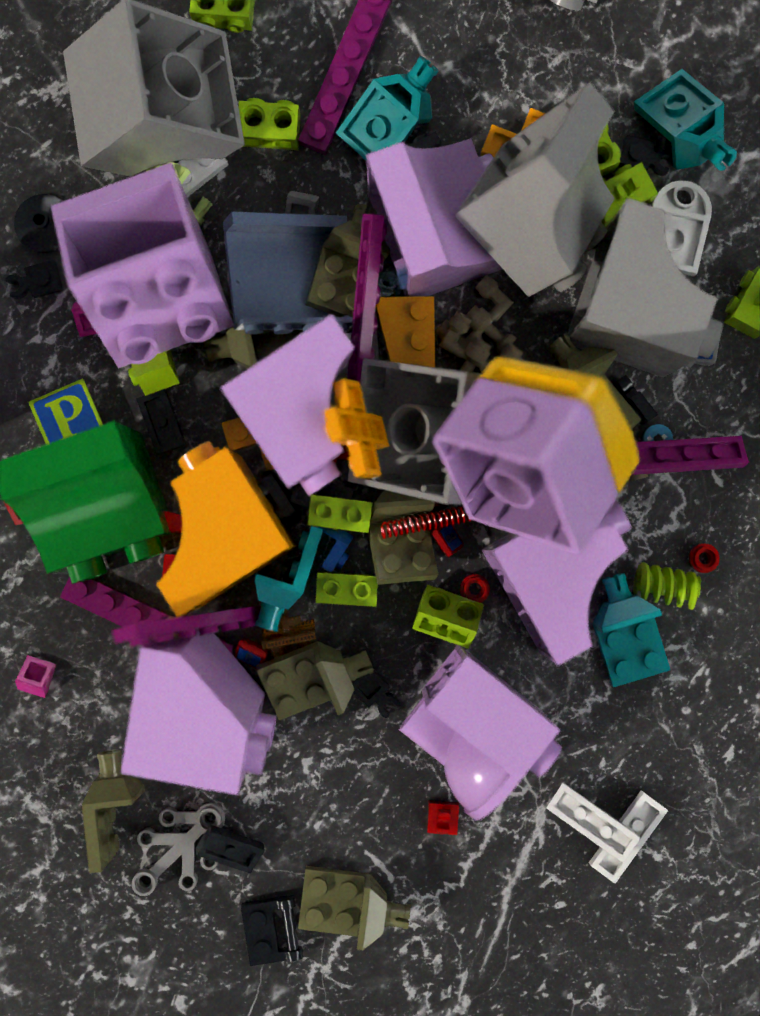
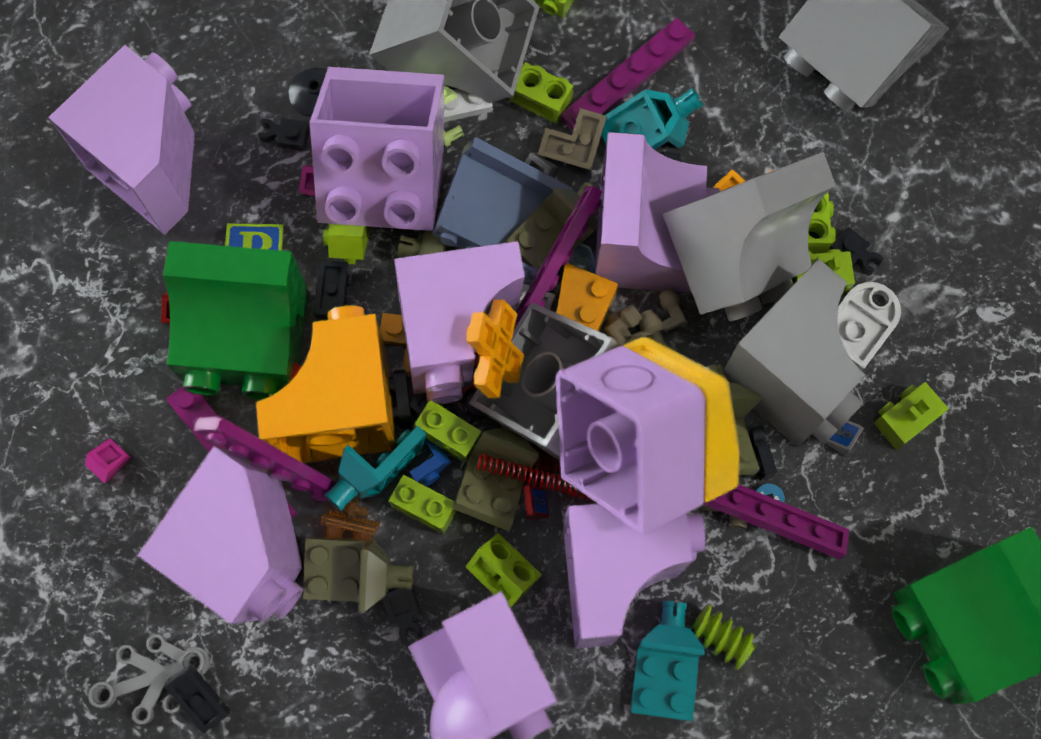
camera: 25 degrees right, 15 degrees down
olive plate [82,749,145,873] -> none
red slope [234,637,269,668] -> none
red plate [460,574,490,603] -> none
teal plate [634,69,737,171] -> none
red plate [689,543,720,573] -> none
none -> dark tan plate [538,108,607,170]

